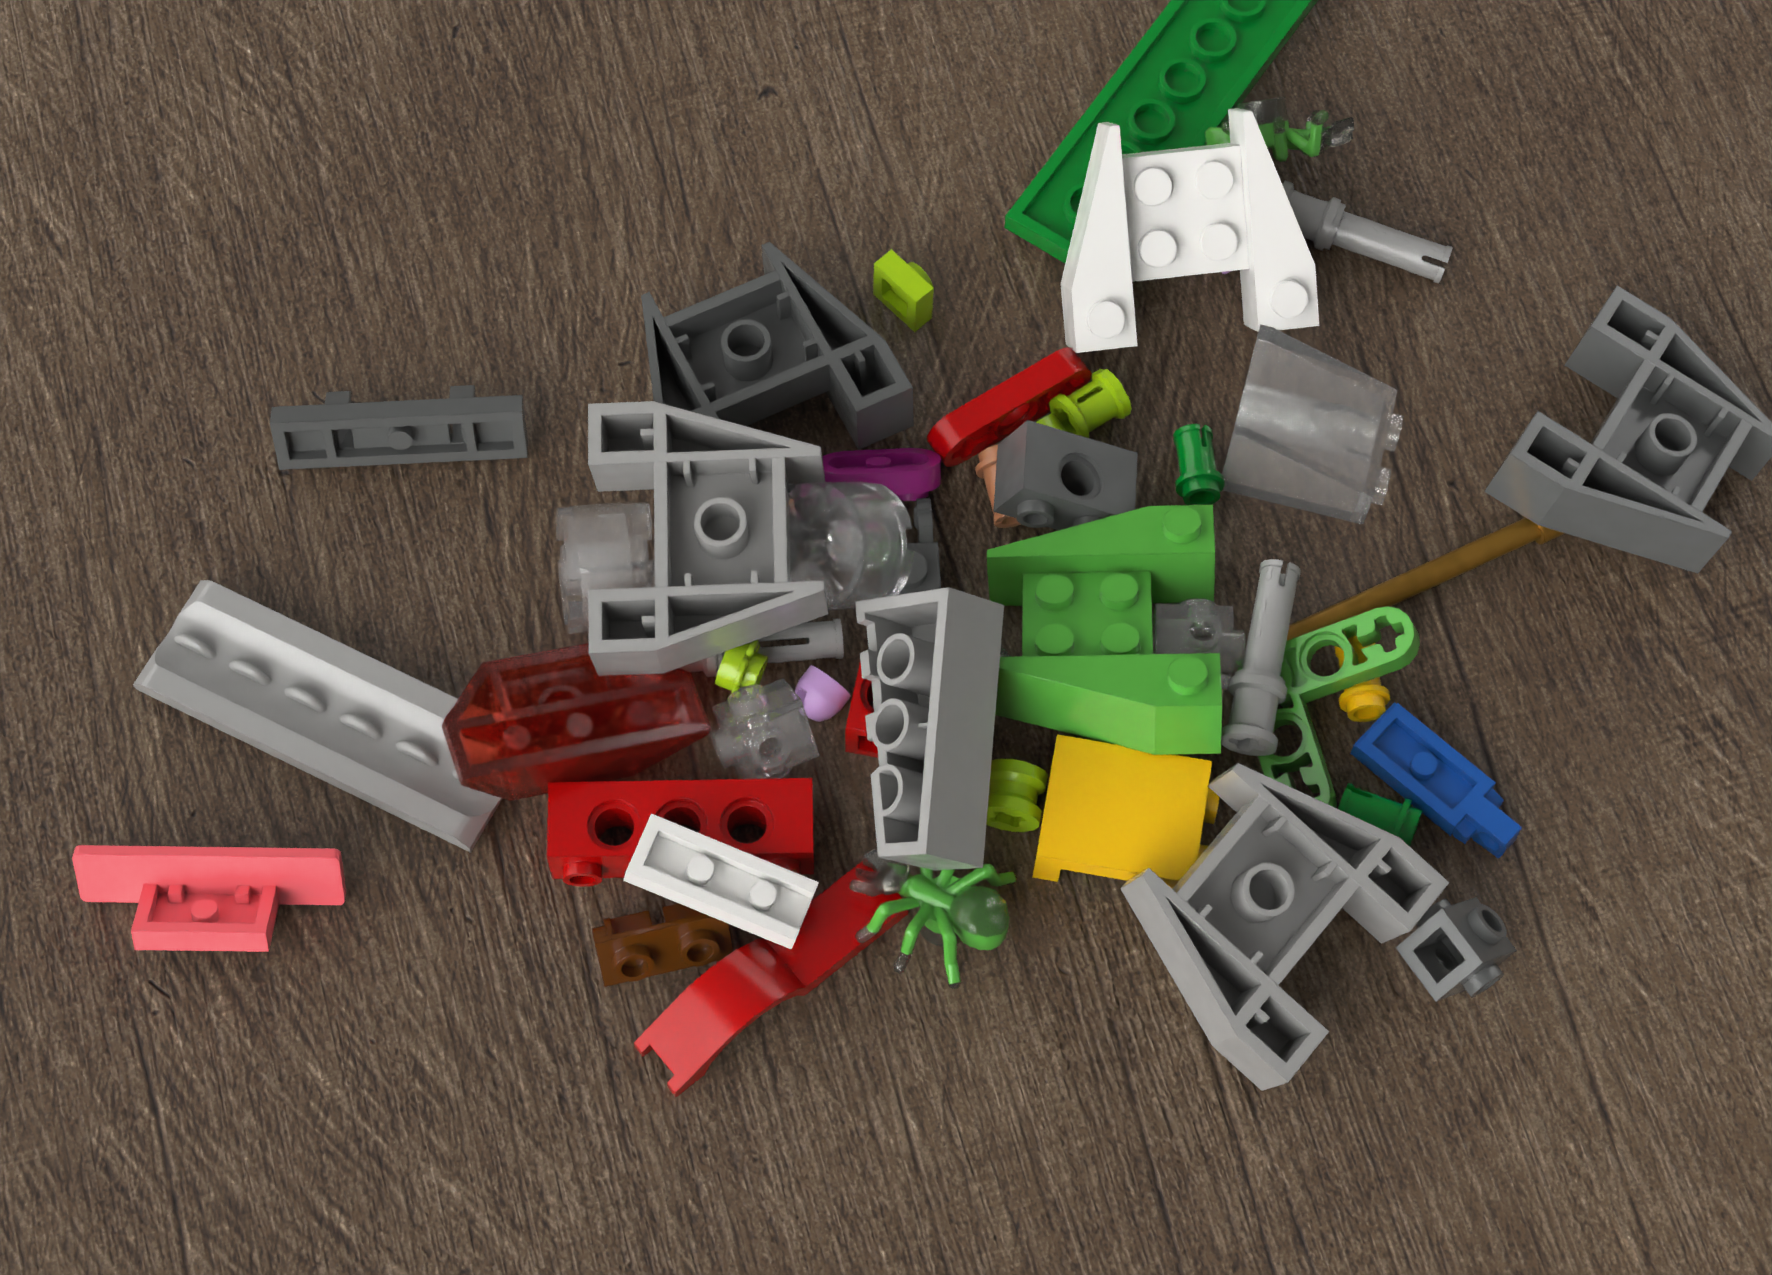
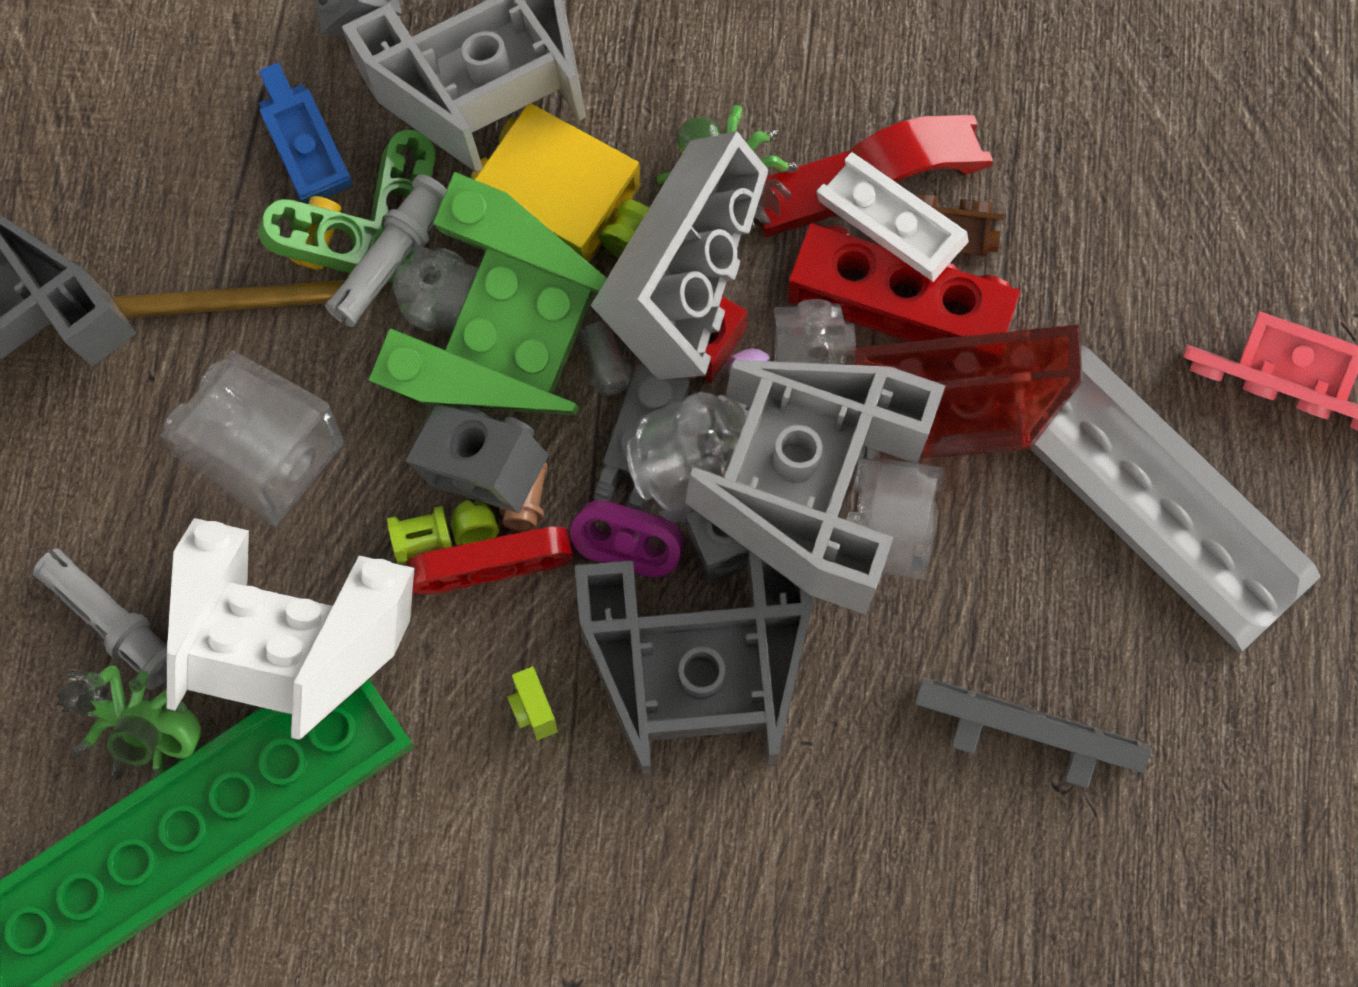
camera: 155 degrees left, 5 degrees up
green pin [1173,424,1225,505] -> none
green pin [1338,783,1422,846] -> none

